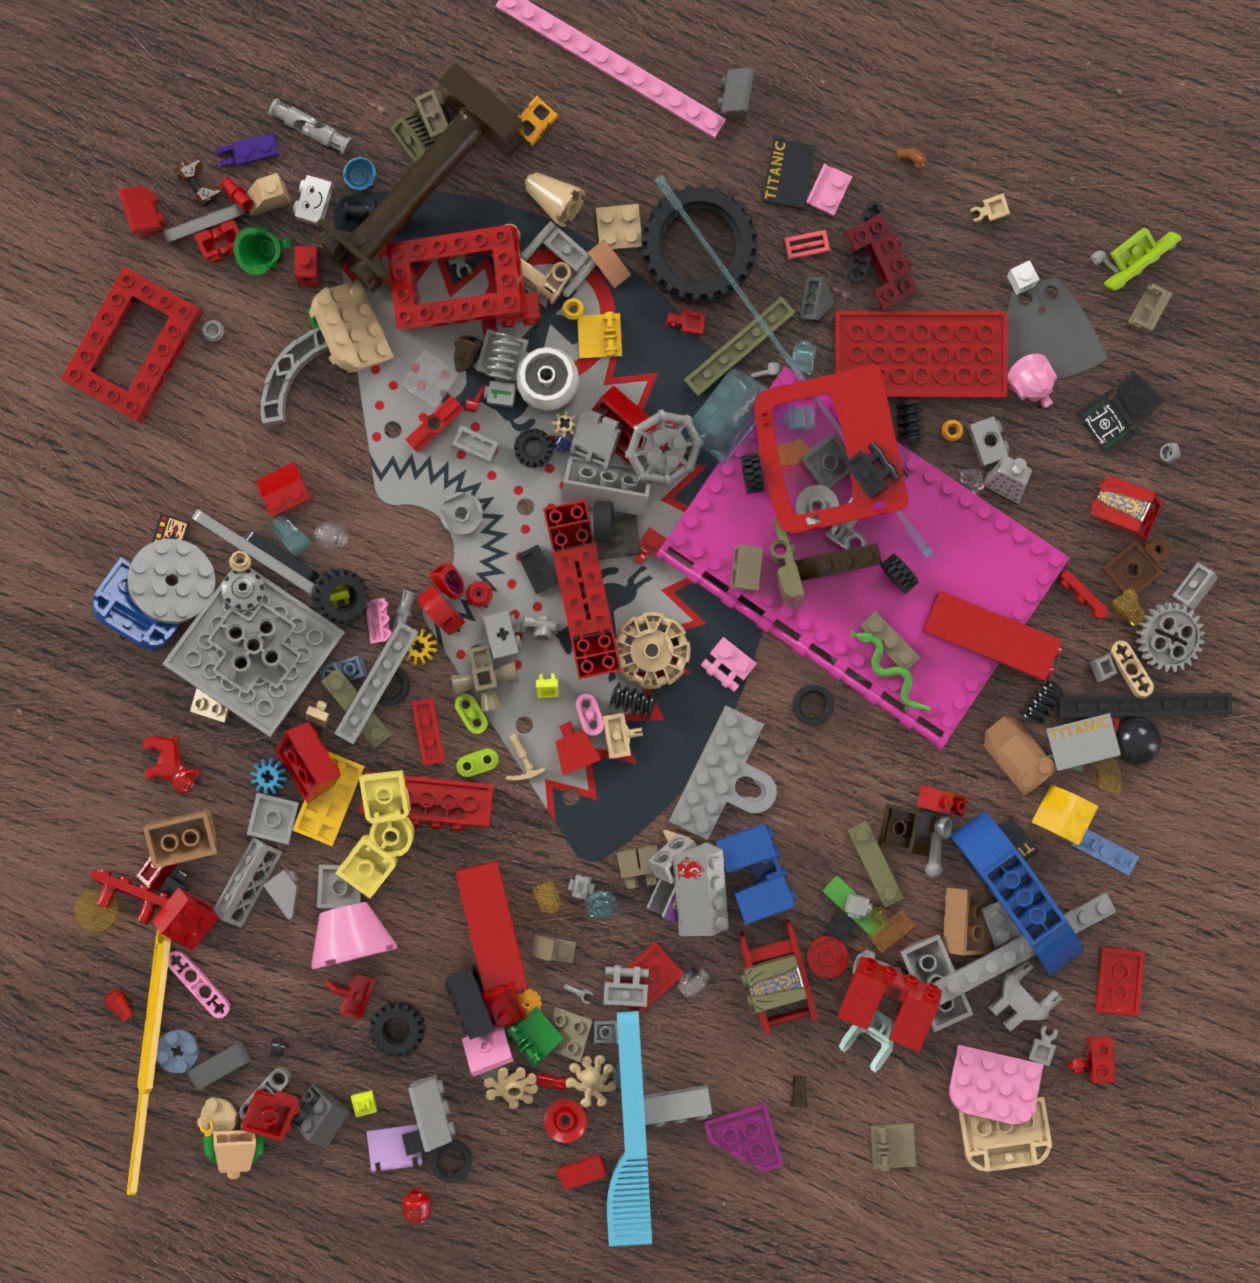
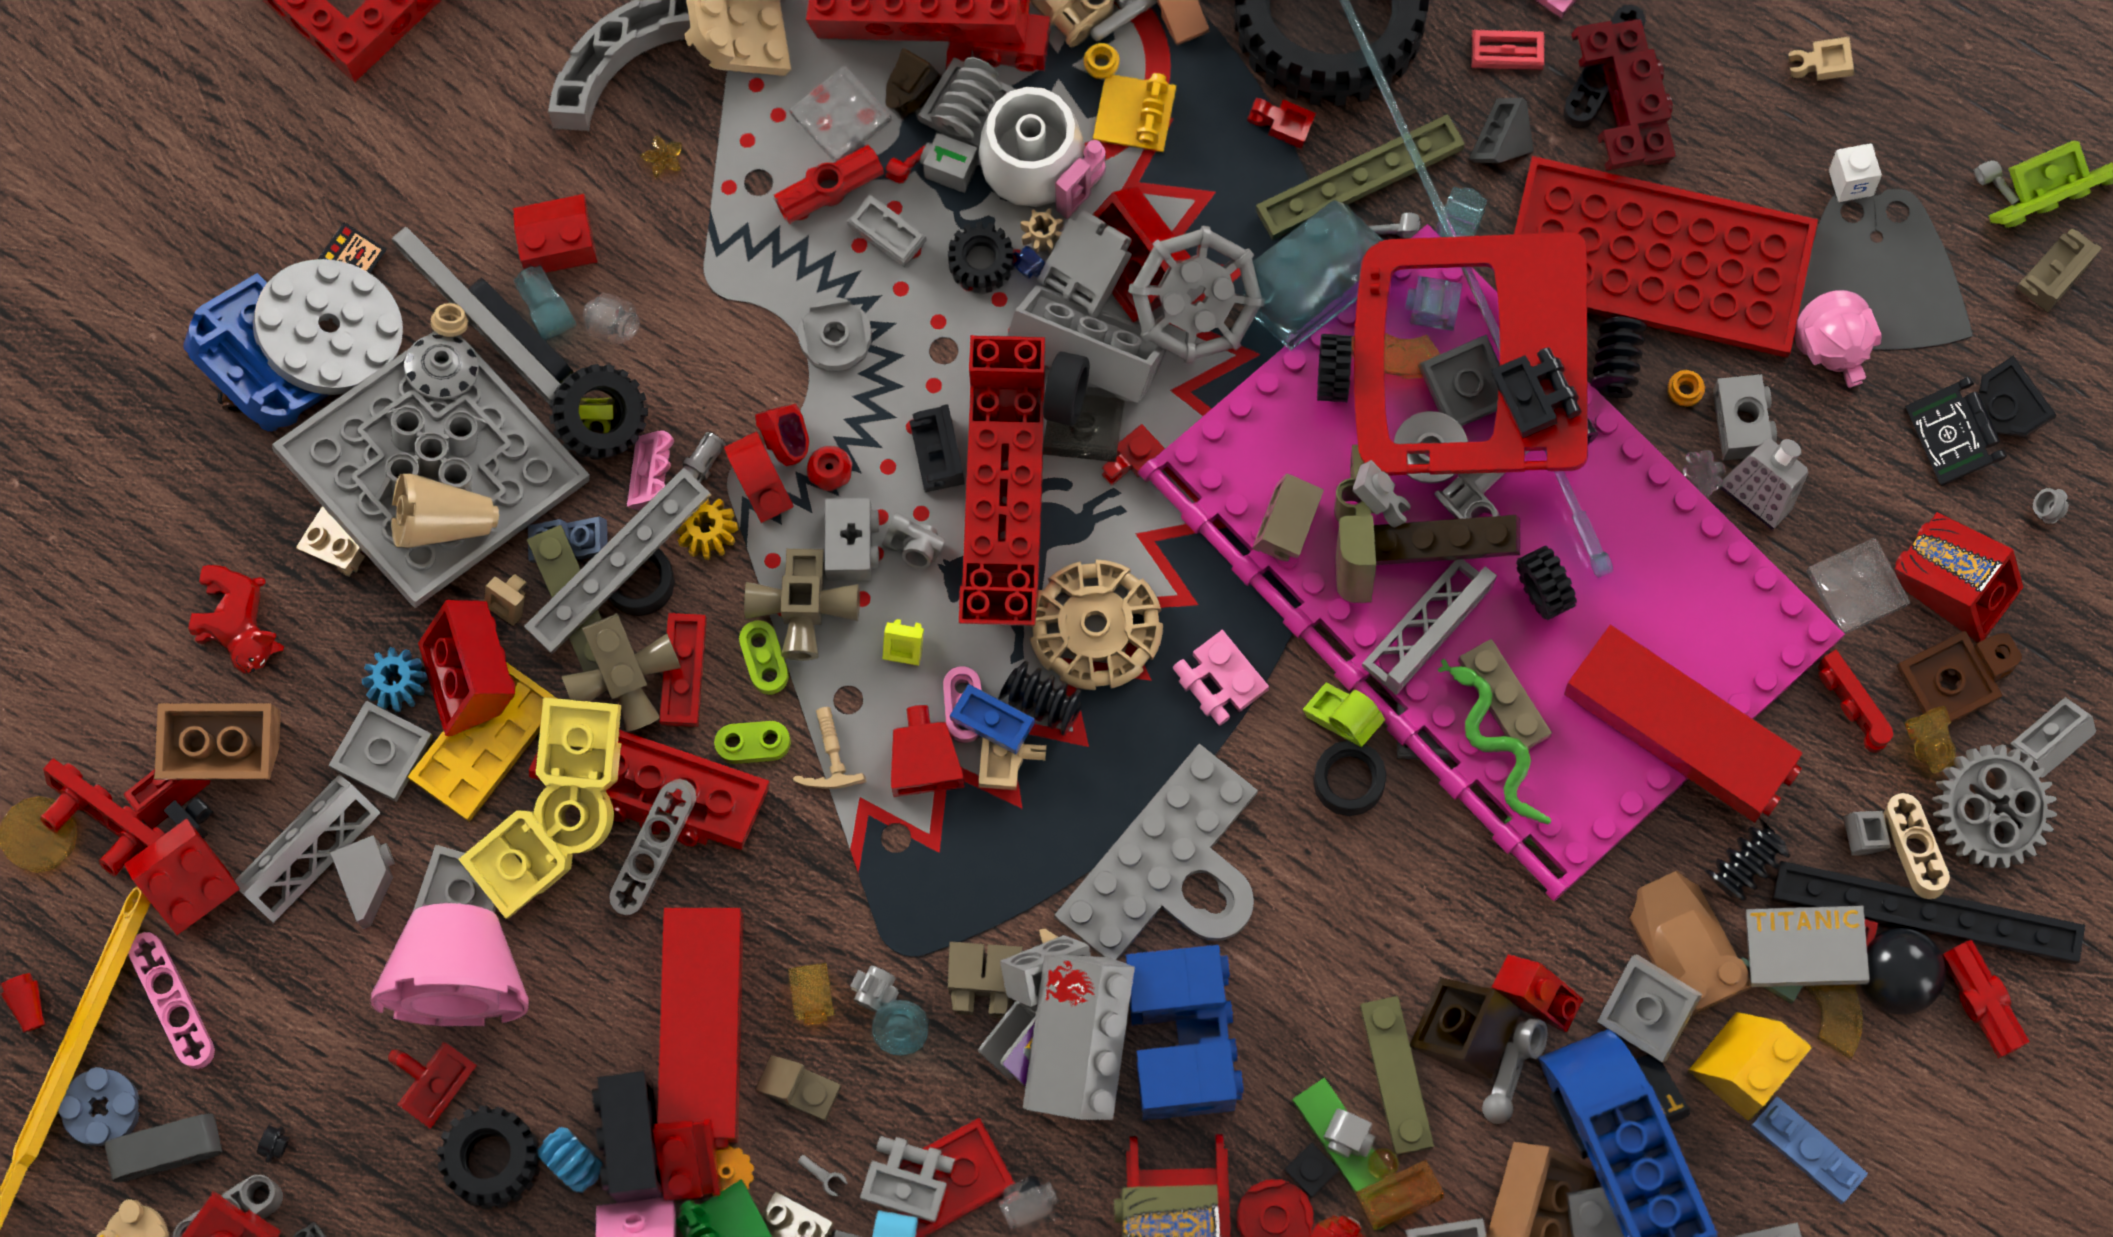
camera: 10 degrees right, 15 degrees down
none -> tan cone [391,473,499,548]
none -> dark azure gear [537,1127,604,1192]
none -> dark tan brick [561,614,681,731]
none -> light grey beam [609,779,696,915]
none -> clear yellow plant [640,135,682,178]
none -> blue plate [950,684,1035,755]
none -> bright pink plate [1055,140,1106,219]
none -> lime plate [1303,682,1385,748]
none -> light grey plate [1352,460,1411,528]
none -> light grey fence [1362,559,1497,695]
none -> light grey plate [1597,954,1703,1062]
none -> clear plate [1807,537,1910,634]
none -> red piece [1942,940,2030,1059]

